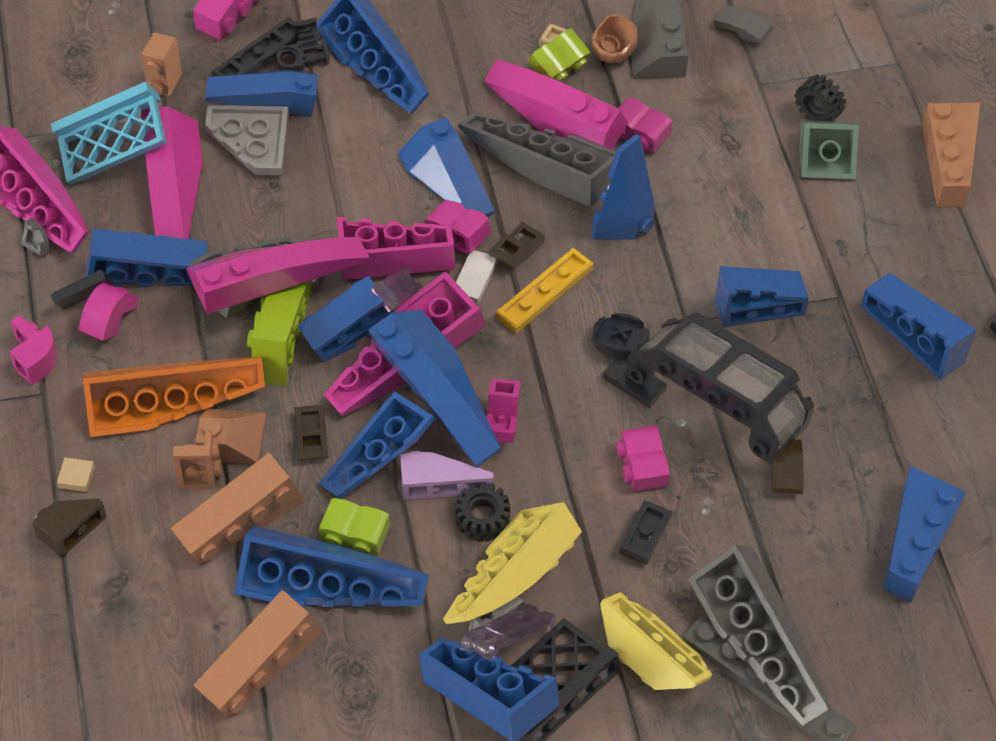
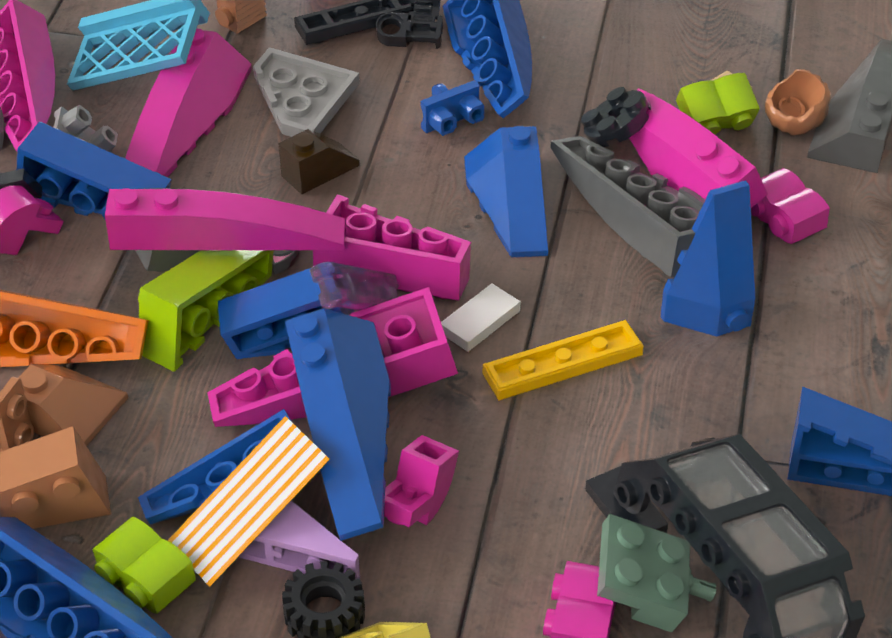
camera: 25 degrees right, 10 degrees down
blue wedge [205,70,318,117] -> none
dark brown slope [294,405,328,461] -> none
dark pink brick [424,200,491,253] -> none
dark brown slope [489,222,545,268] -> none
black tile [592,313,650,359] -> none
none -> light grey hips [53,105,118,152]
none -> sticker [168,416,330,587]
none -> dark brown slope [278,129,360,195]
none -> blue hips [420,80,484,136]
none -> black plate [581,87,651,147]
none -> sand green plate [597,514,717,632]

